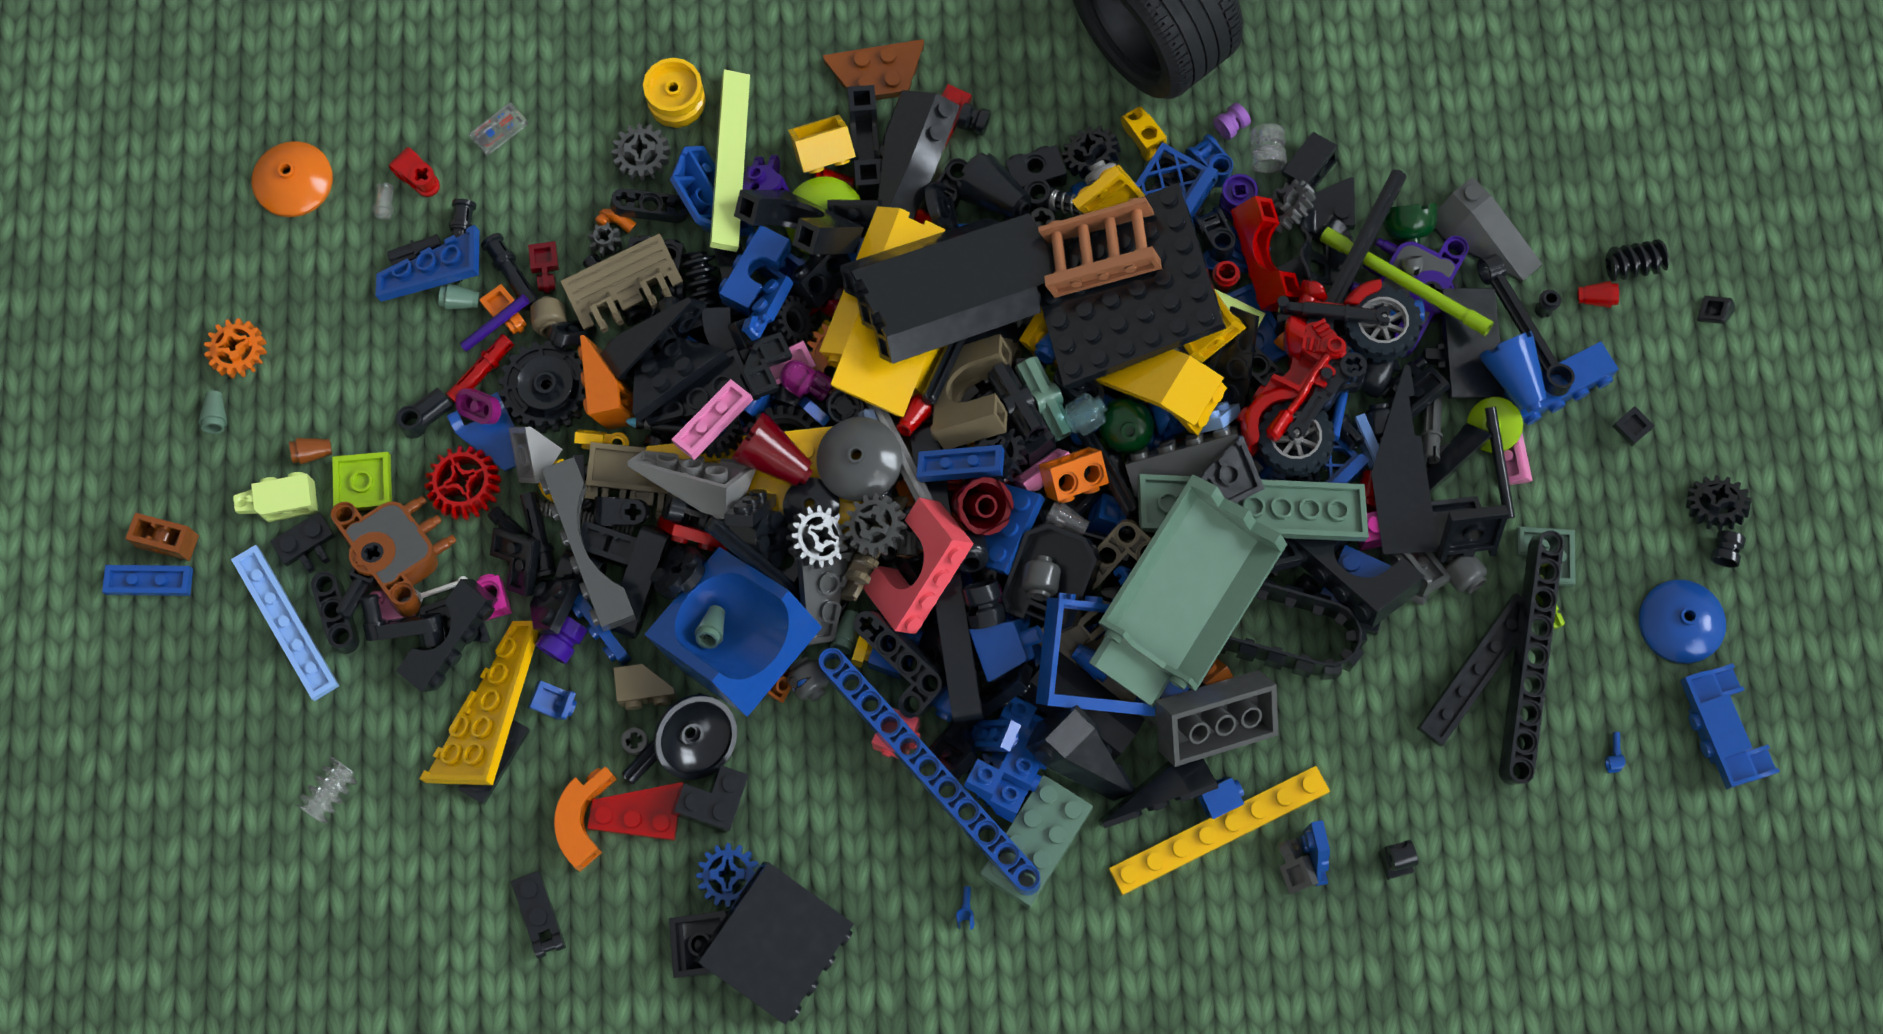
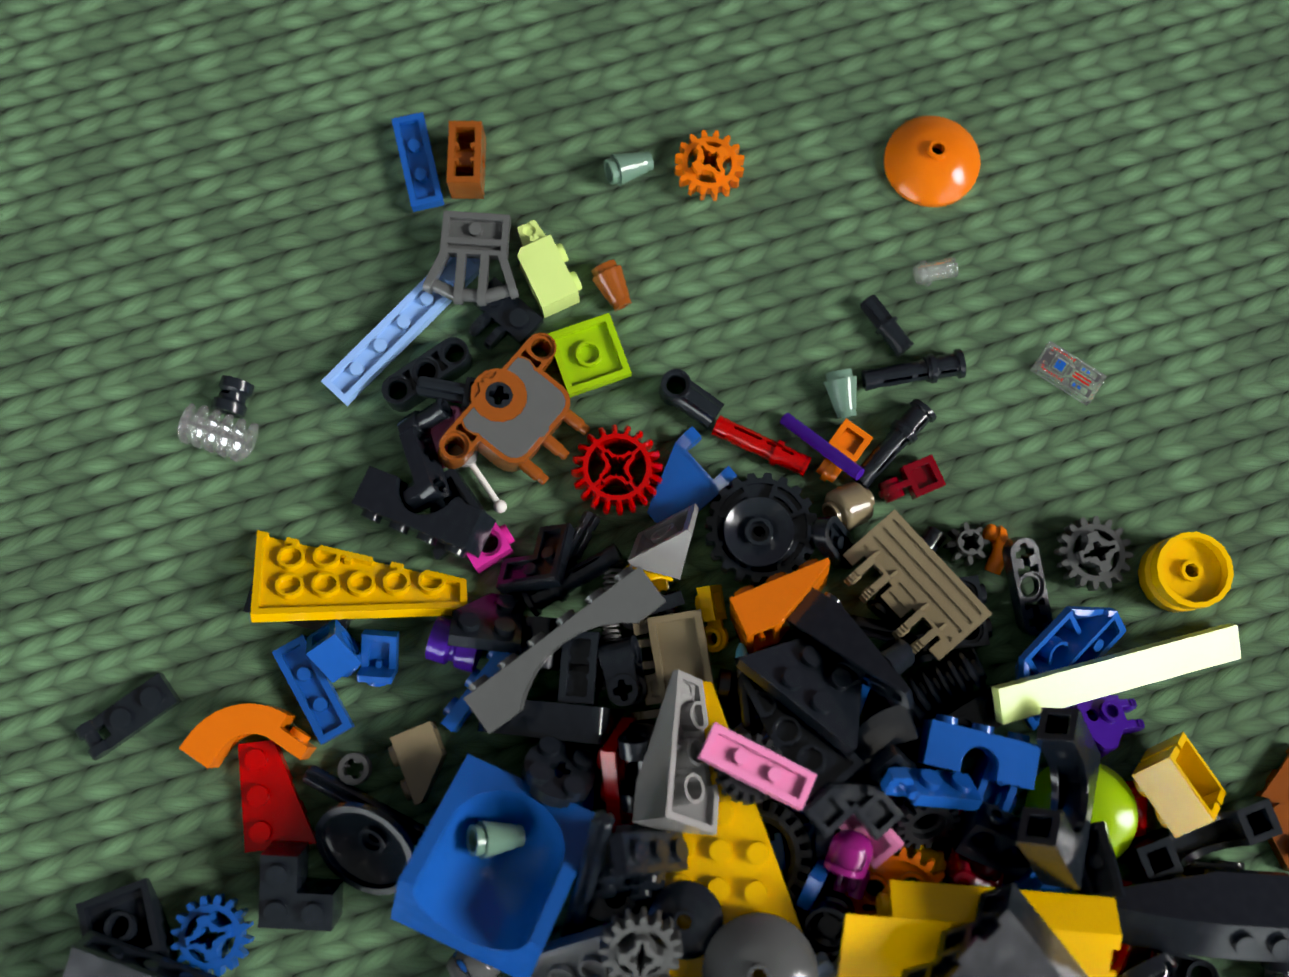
camera: 70 degrees right, 5 degrees up
blue wing [375,225,479,302] -> none
red piece [388,147,440,197] -> none
magenta plate [456,388,501,424] -> none
dark red cone [732,413,814,486] -> none
none -> black wheel [211,375,255,419]
none -> blue plate [272,635,355,744]
none -> blue brick [306,620,361,683]
none -> dark grey plate [422,210,519,306]

